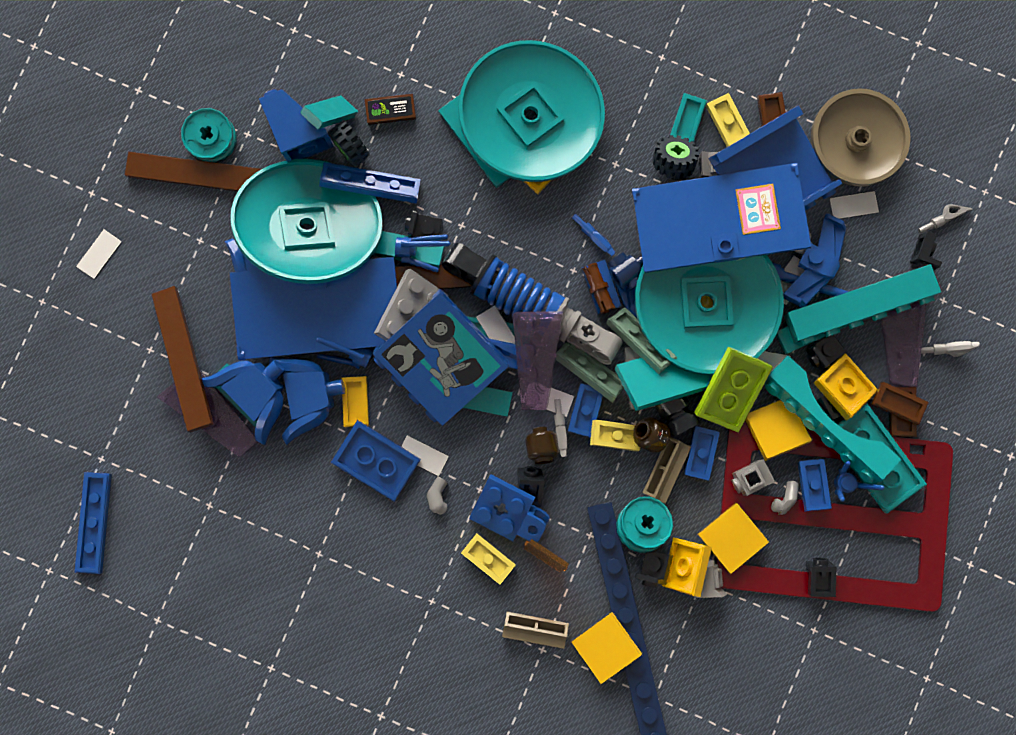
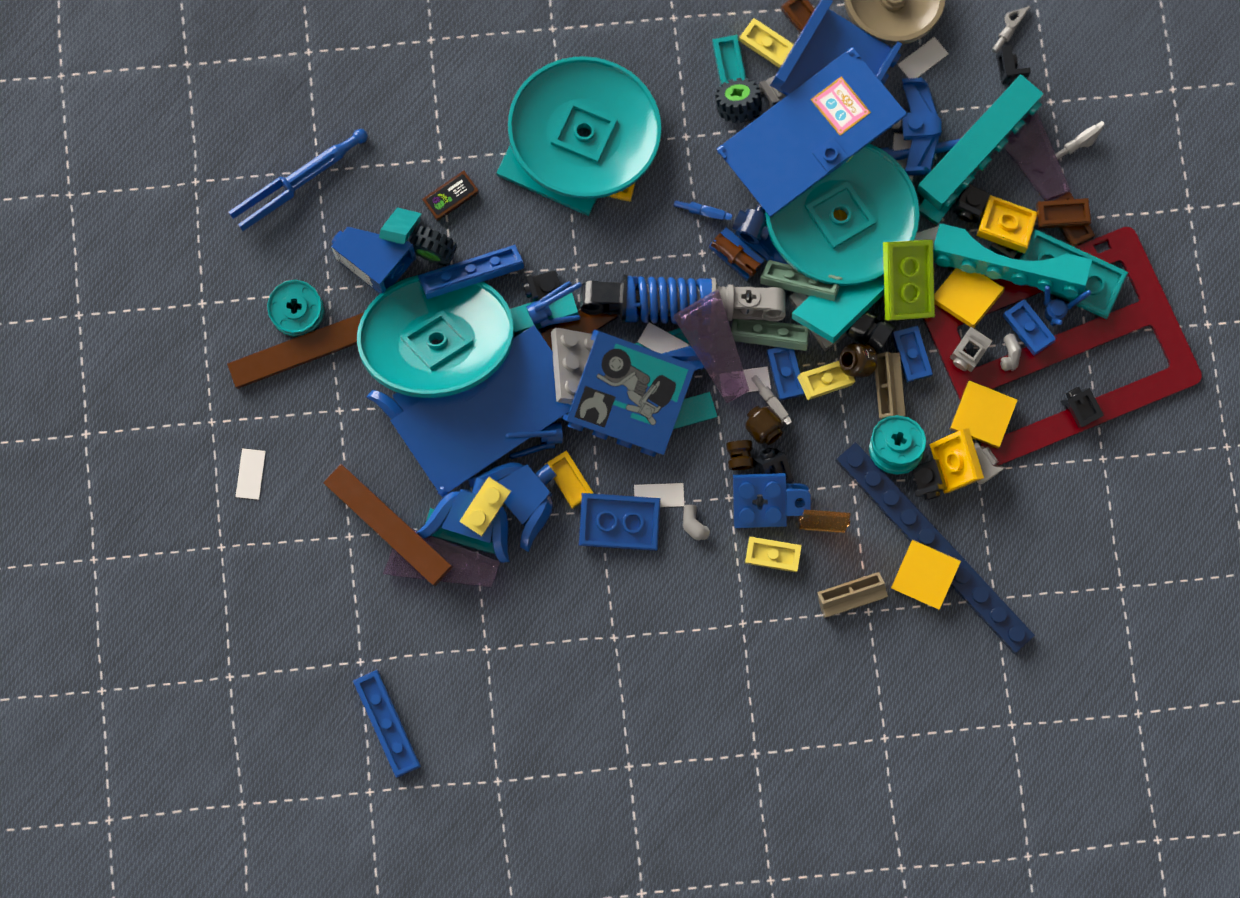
camera: 30 degrees left, 5 degrees down
none -> blue piece [229,129,368,231]
none -> light yellow plate [459,477,511,536]
none -> dark brown wheel [726,440,755,471]

